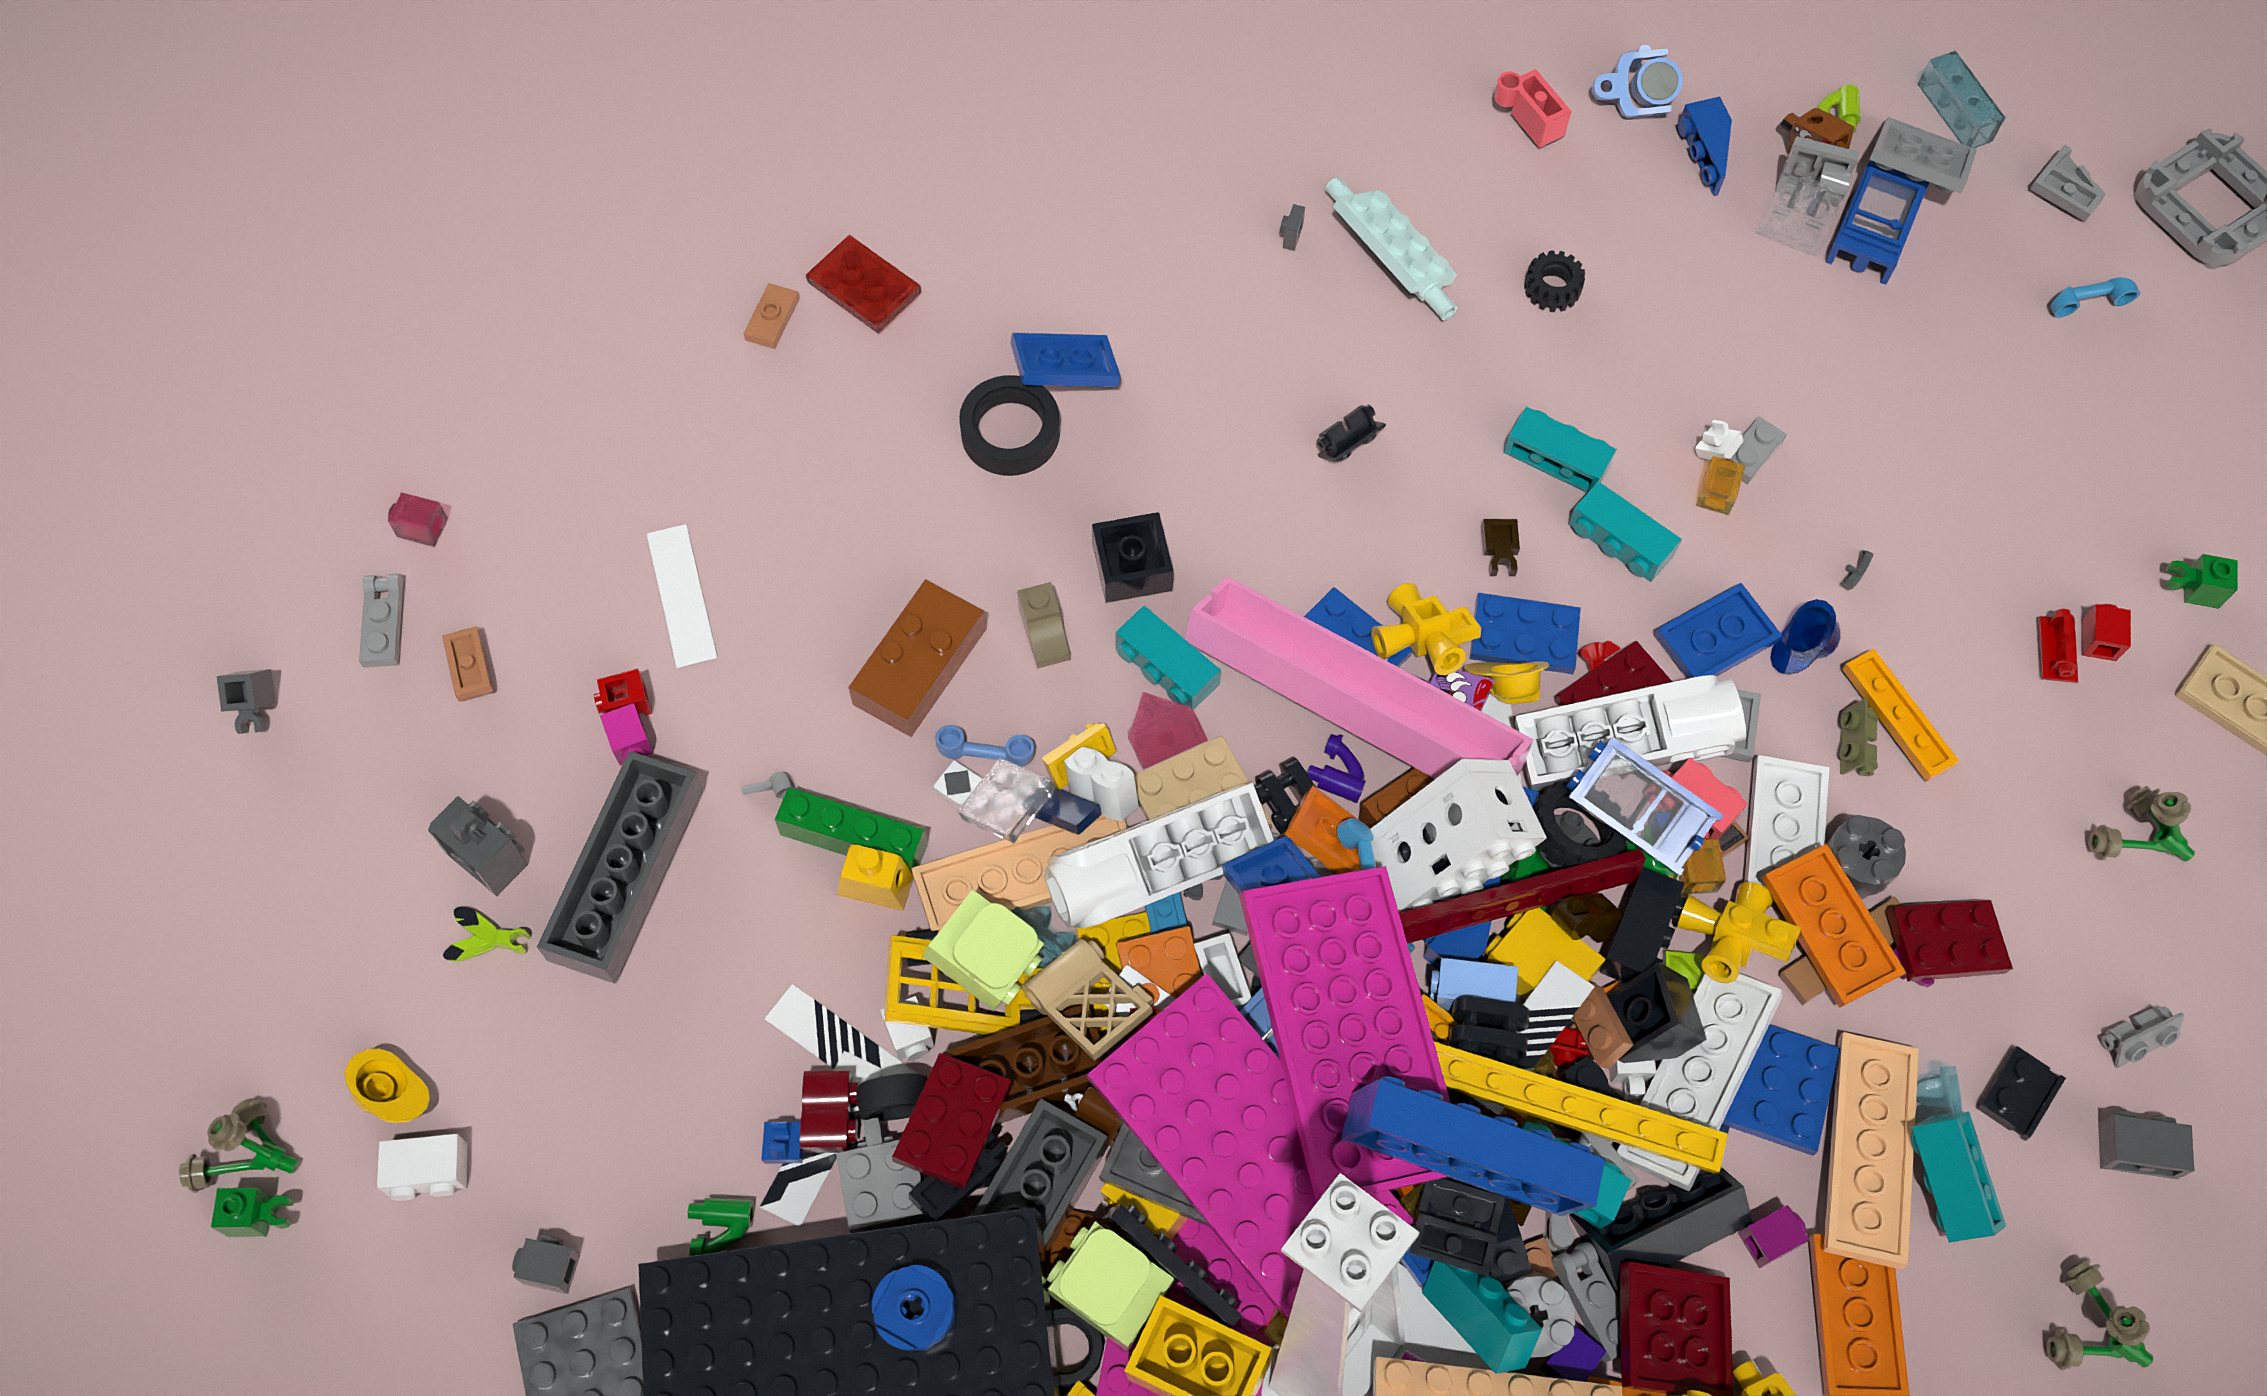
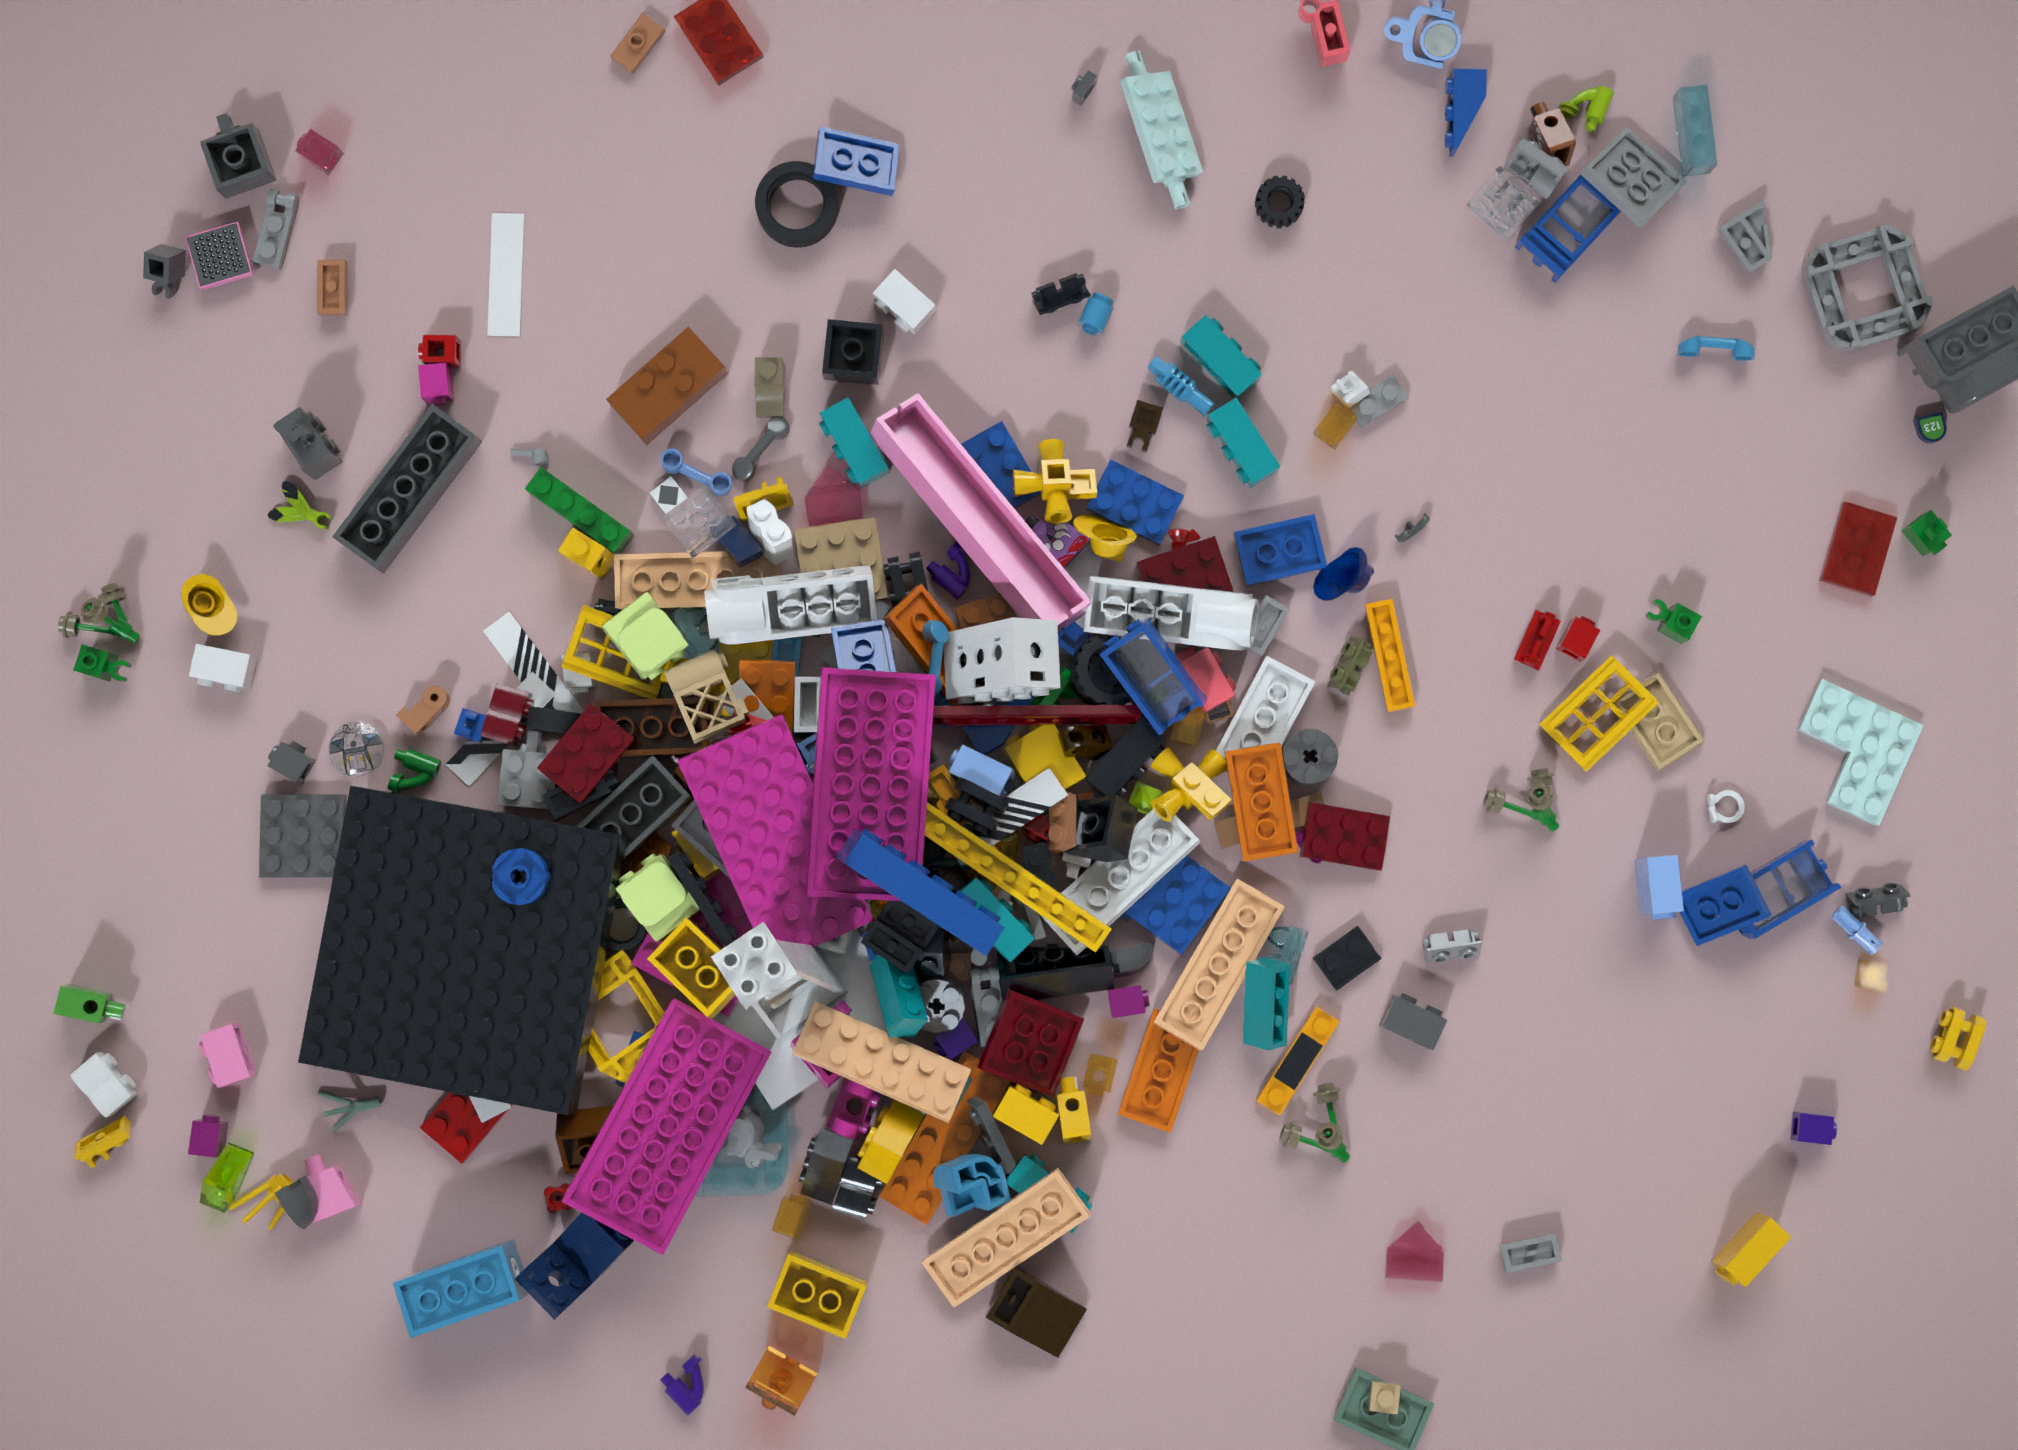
camera: 20 degrees right, 20 degrees up
none -> tile [185,222,254,291]
none -> dark grey hinge [200,113,277,199]
none -> clear dish [328,722,384,777]
none -> nougat leg [396,685,450,736]
none -> dark grey bar [732,416,790,481]
none -> white piece [873,269,936,335]
none -> dark azure brick [1078,293,1114,336]
none -> clear yellow brick [1082,1053,1118,1097]
none -> dark grey brick [1109,942,1153,978]
none -> dark azure hinge [1148,356,1215,417]
none -> plate [1256,1006,1340,1116]
none -> yellow piece [1539,655,1659,772]

